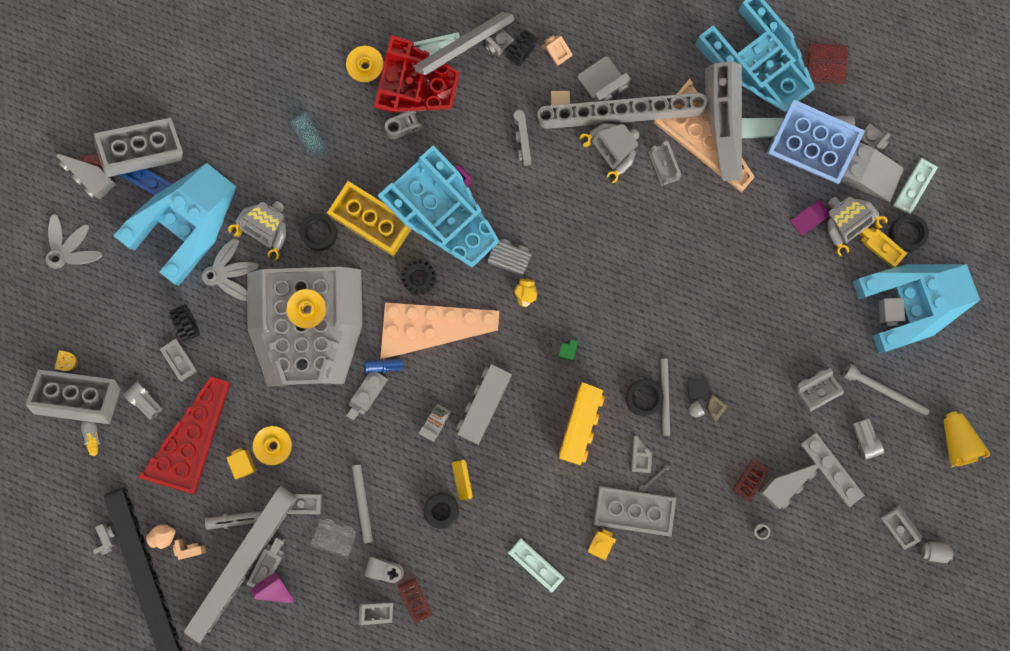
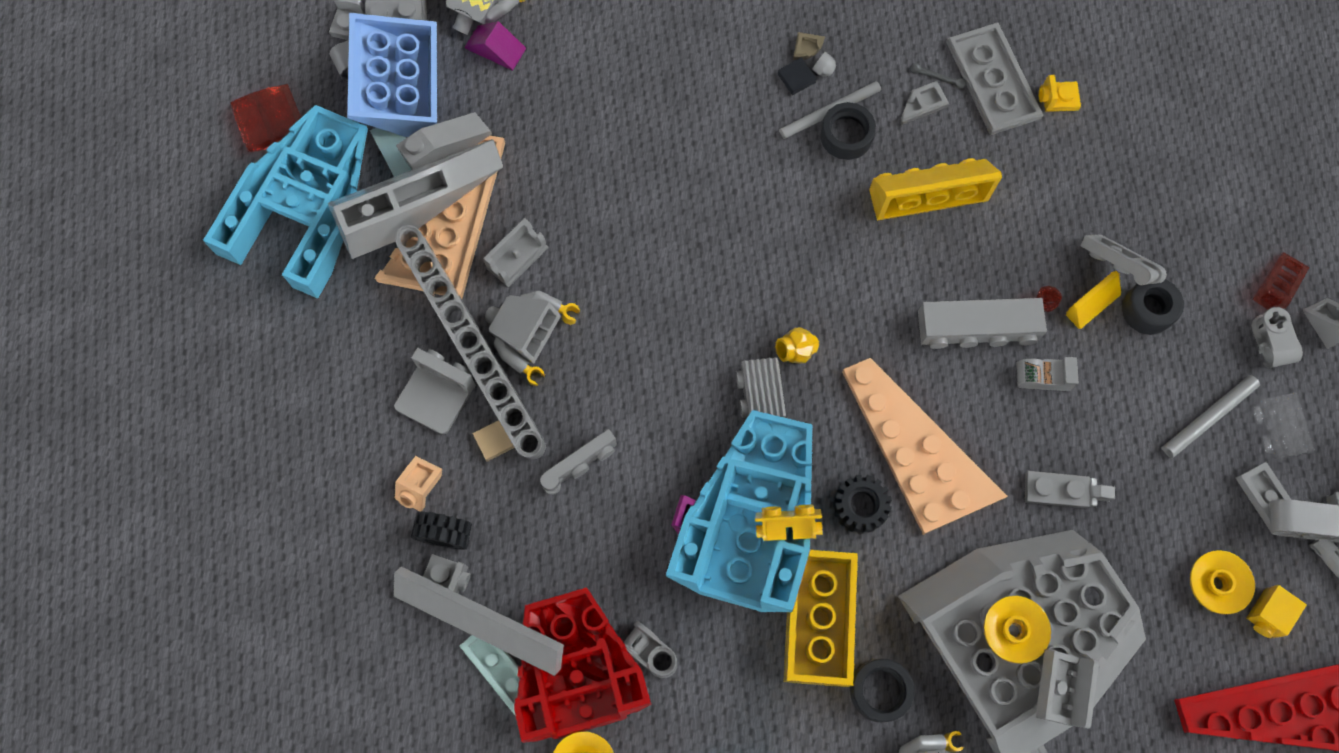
camera: 120 degrees left, 10 degrees down
blue axle [364,358,403,373] -> none
light aqua tile [508,538,565,593] -> none
leg [541,337,578,361] -> none
none -> light grey slope [396,112,492,170]
none -> yellow hinge [755,505,823,541]
none -> clear red hinge [1036,286,1062,312]
none -> light grey bracket [1036,650,1099,729]
none -> light grey plate [1080,235,1167,285]

